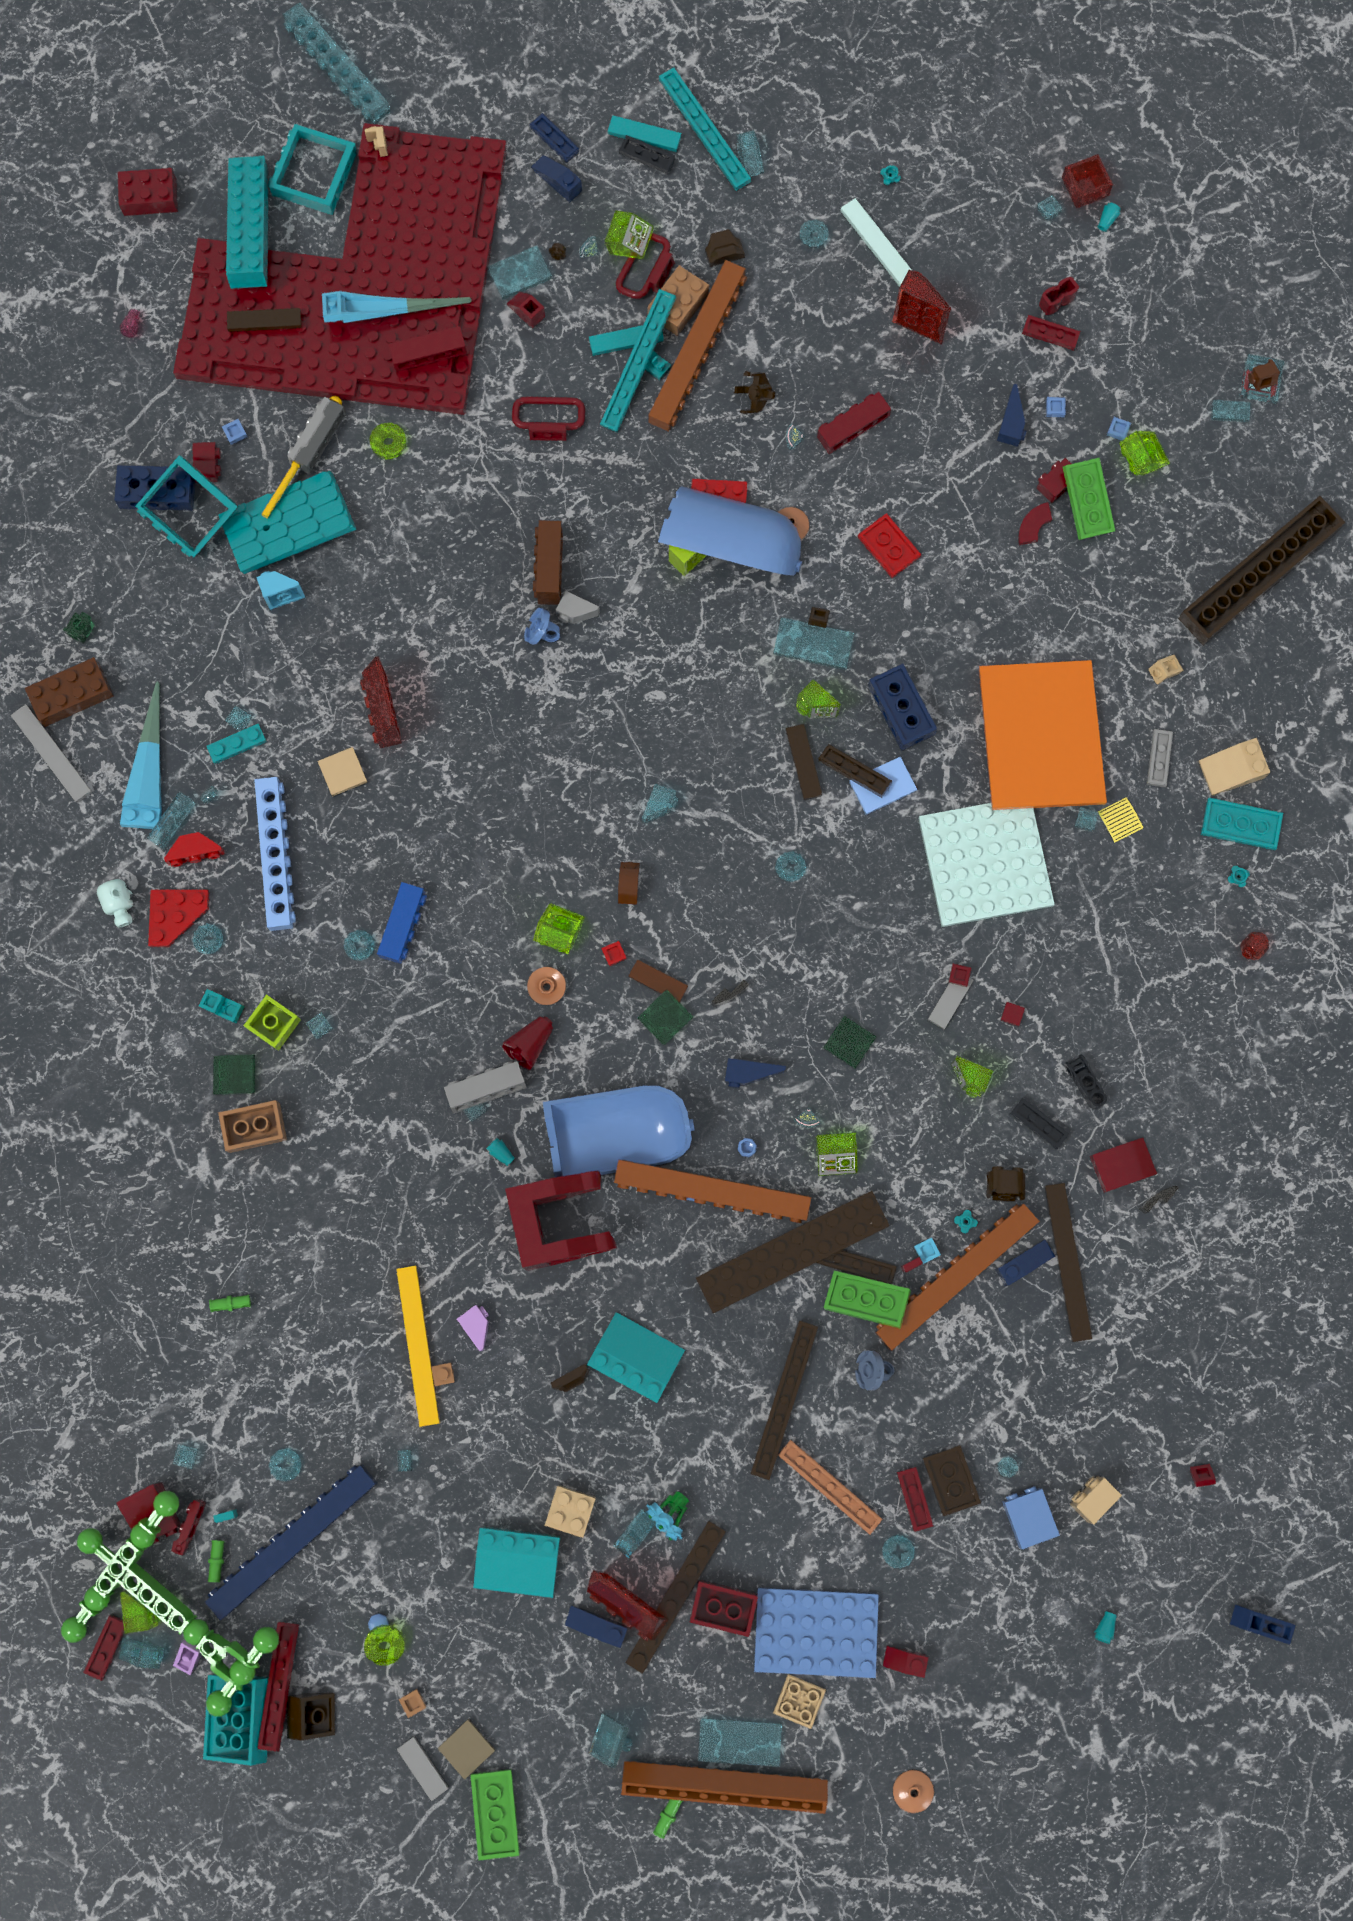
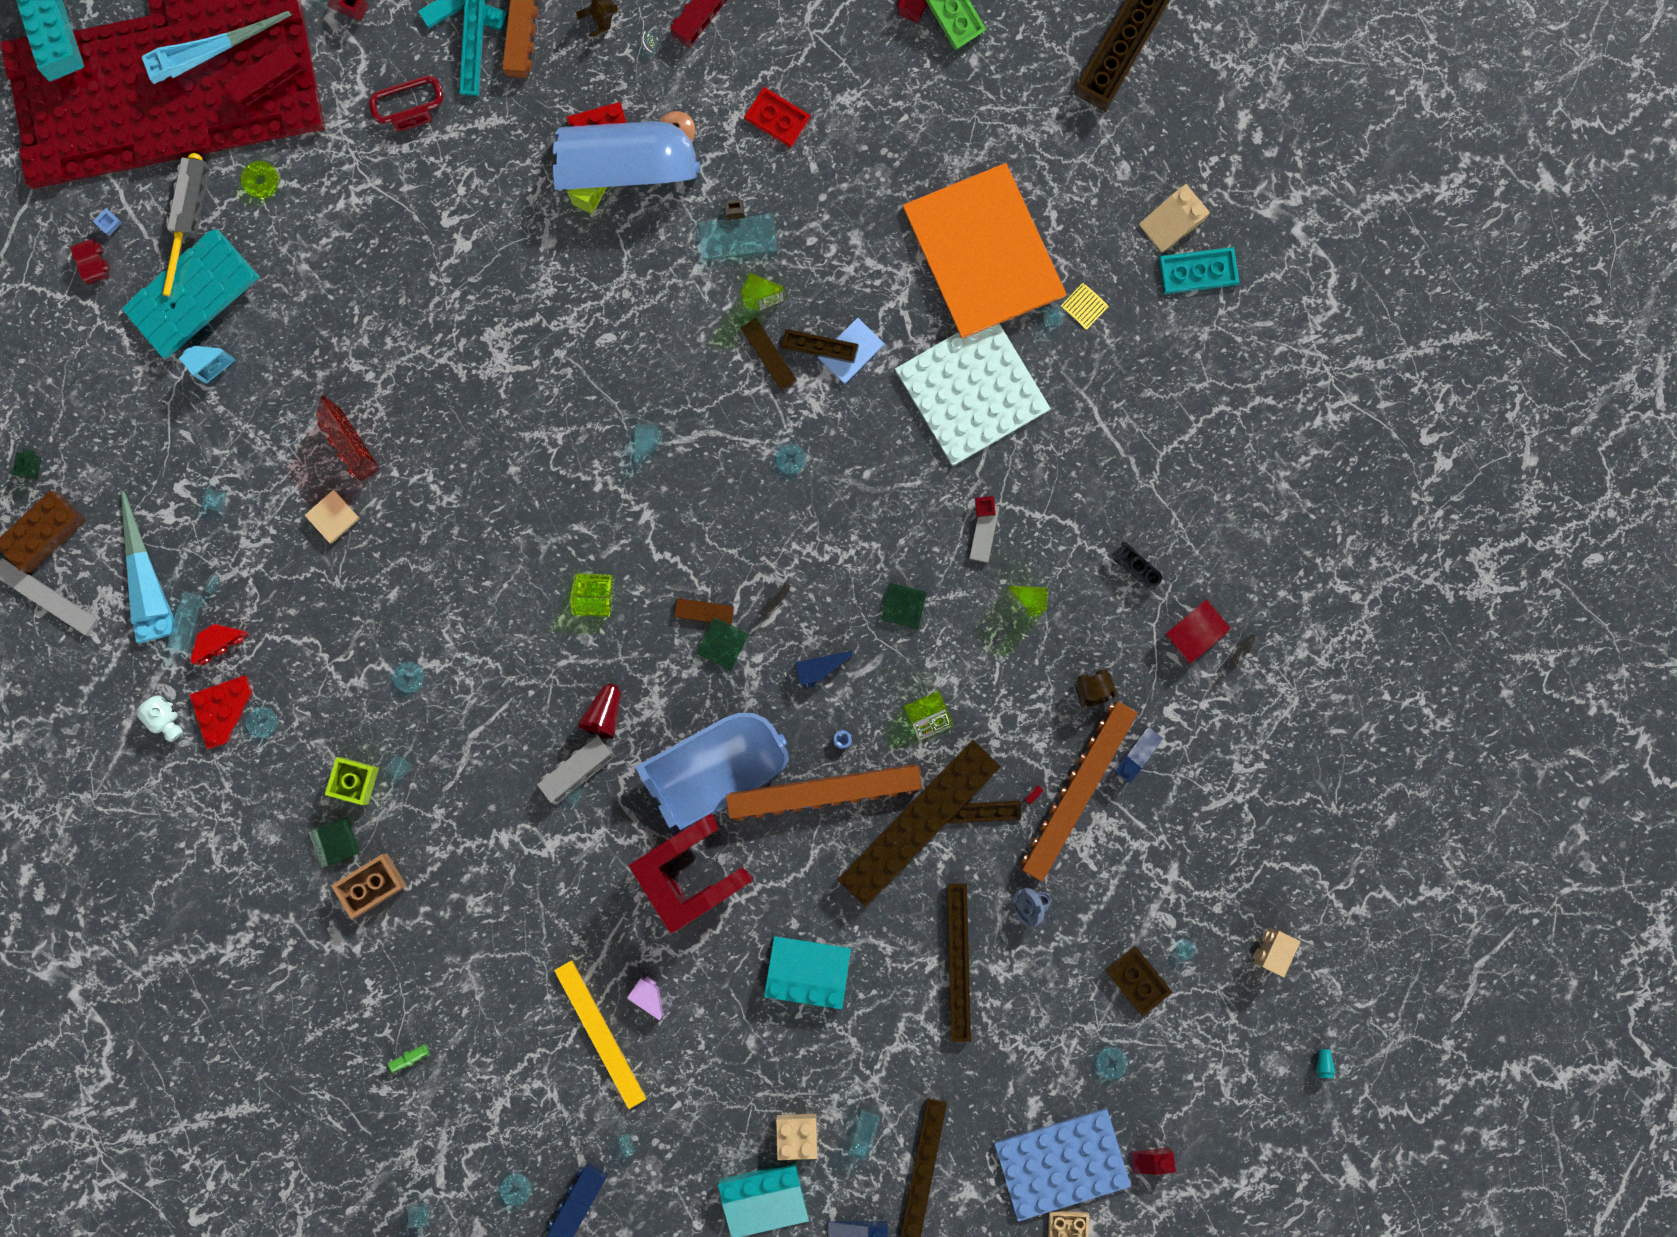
camera: 20 degrees left, 5 degrees up
dark blue brick [114,465,195,511] -> none
teal window [135,455,239,557] -> none
teal slope [199,989,245,1024] -> none
teal plate [206,724,267,764] -> none
dark brown tile [227,308,302,332] -> none
light blue brick [254,777,296,931] -> none
blue brick [377,882,427,964] -> none
medium nougat plate [431,1363,455,1386] -> none
teal cone [486,1138,515,1166] -> none
medium blue tile [524,608,560,645] -> none
nougat dish [527,967,566,1005] -> none
reddish brown brick [533,520,563,605] -> none
dark brown slope [550,1364,590,1392] -> none
light grey slope [556,591,600,624] -> none
clear red slope [587,1570,668,1641] -> none
red plate [601,941,627,967] -> none
reddish brown brick [618,862,640,905] -> none
plant [646,1492,689,1541] -> none
dark red brick [690,1580,758,1637] -> none
nougat tile [778,1440,883,1534] -> none
clear light blue tile [793,1108,821,1128] -> none
bright green plate [824,1271,911,1329] -> none
dark blue brick [868,664,937,751] -> none
dark red plate [896,1467,933,1532] -> none
medium azure plate [914,1238,940,1264] -> none
teal plate [954,1210,978,1233] -> none
dark red tile [1000,1002,1025,1027] -> none
medium blue brick [1002,1486,1060,1549] -> none
black plate [1010,1098,1069,1150] -> none
dark red tile [1018,502,1052,545] -> none
dark brown tile [1044,1183,1092,1342] -> none
light grey tile [1146,729,1173,787] -> none
tan bracket [1149,655,1183,684] -> none
dark red plate [1190,1464,1216,1487] -> none
teal plate [1228,866,1250,888] -> none
dark blue slope [1230,1605,1296,1645] -> none
clear red head [1240,932,1269,960] -> none

